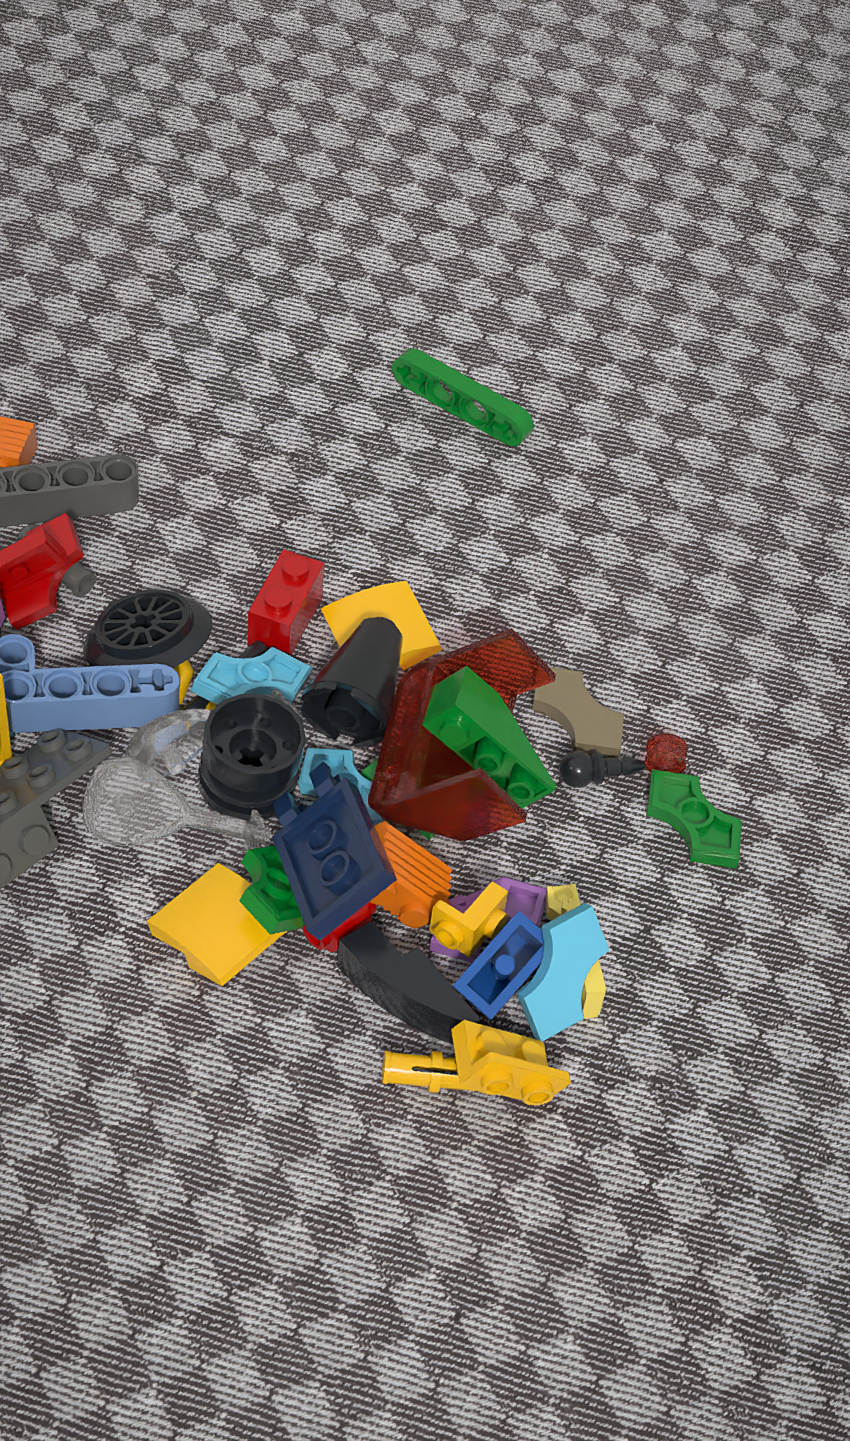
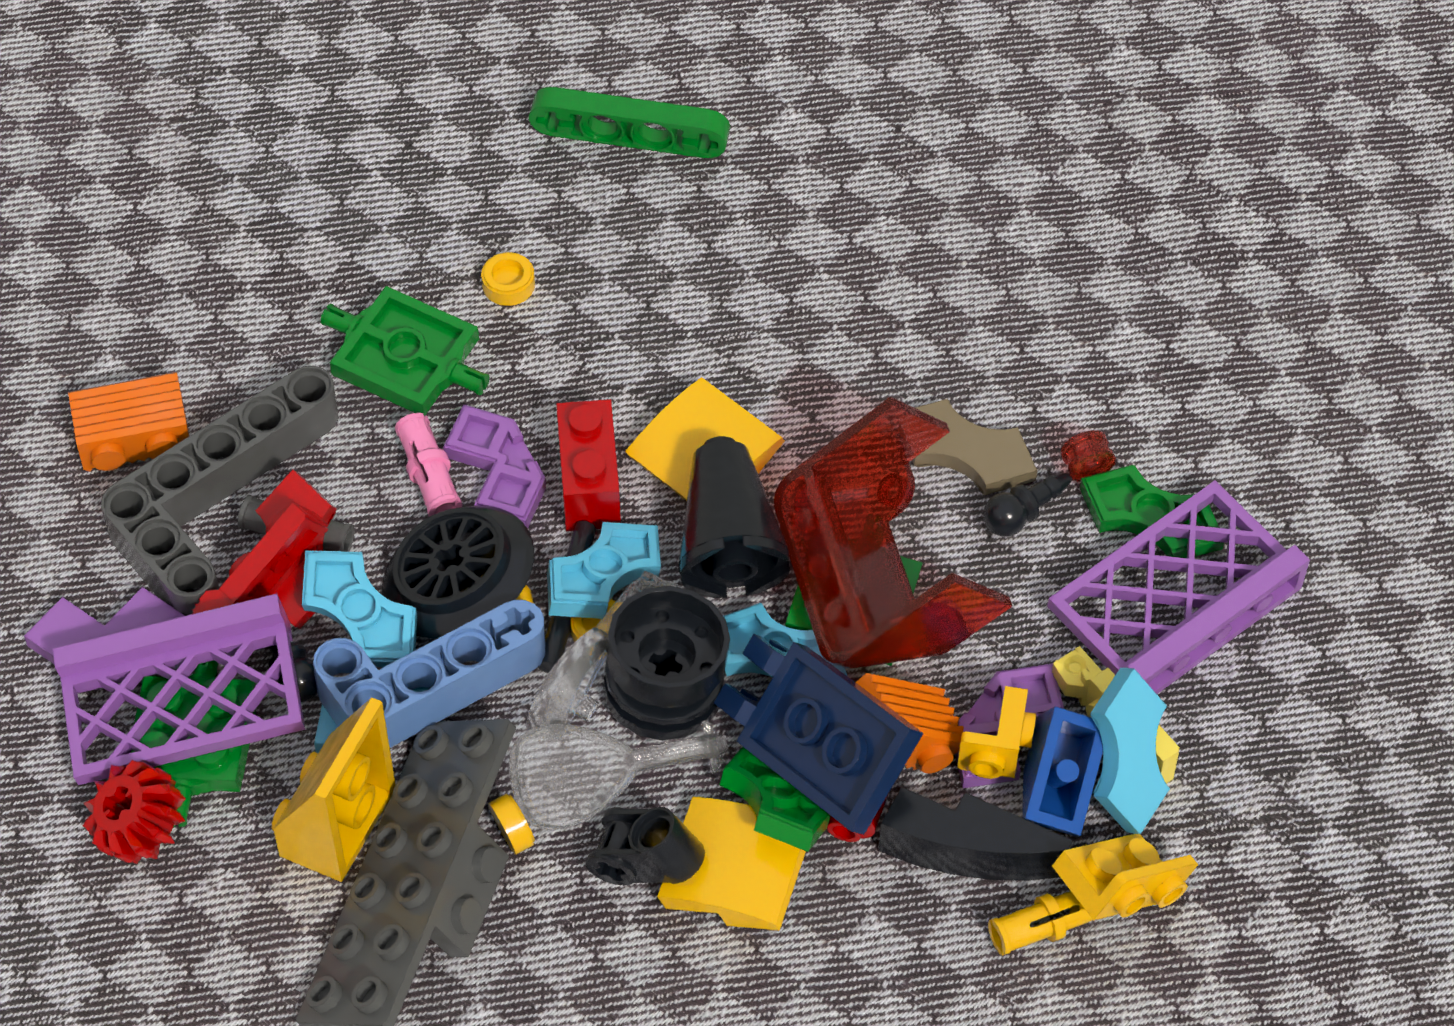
camera: 20 degrees left, 5 degrees up
green slope [422,666,556,809] -> none
none -> medium azure tile [302,551,417,667]
none -> green plate [321,286,490,416]
none -> bright pink pin [395,413,462,517]
none -> medium lavender tile [443,405,546,529]
none -> yellow tile [481,252,535,306]
none -> yellow tile [488,794,535,855]
none -> black piece [586,807,705,886]
none -> medium lavender fence [1047,480,1310,694]

